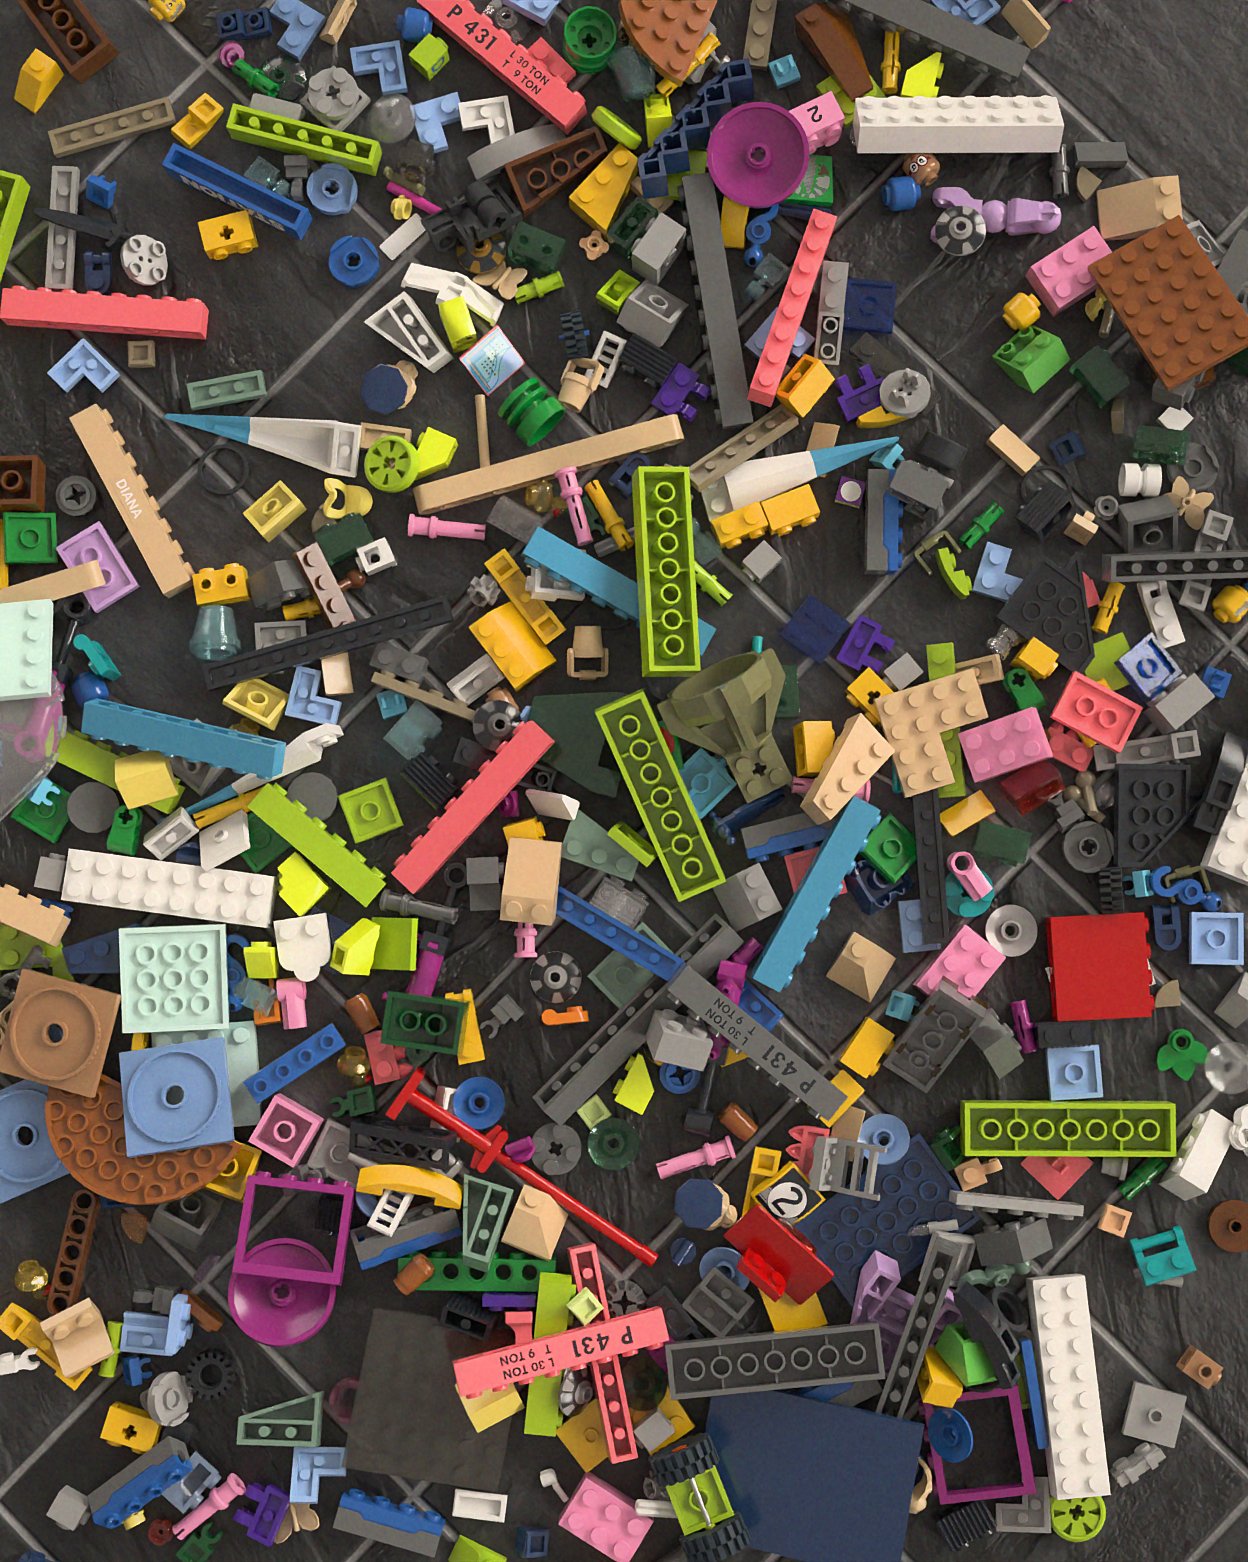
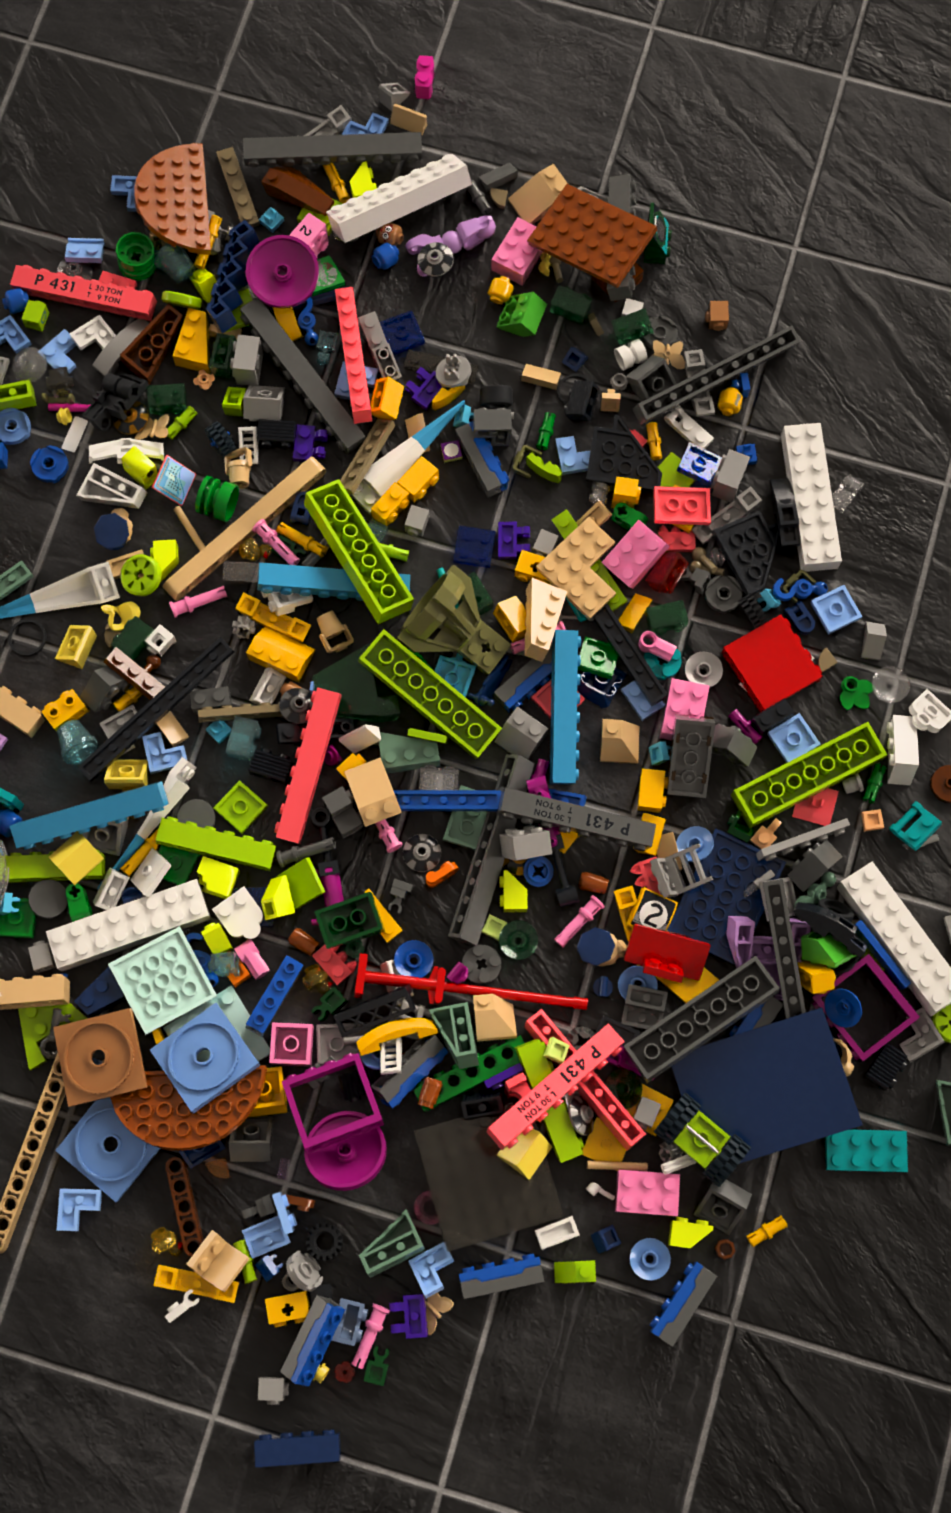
camera: 35 degrees left, 10 degrees down
none -> tan bar [587,1161,648,1171]

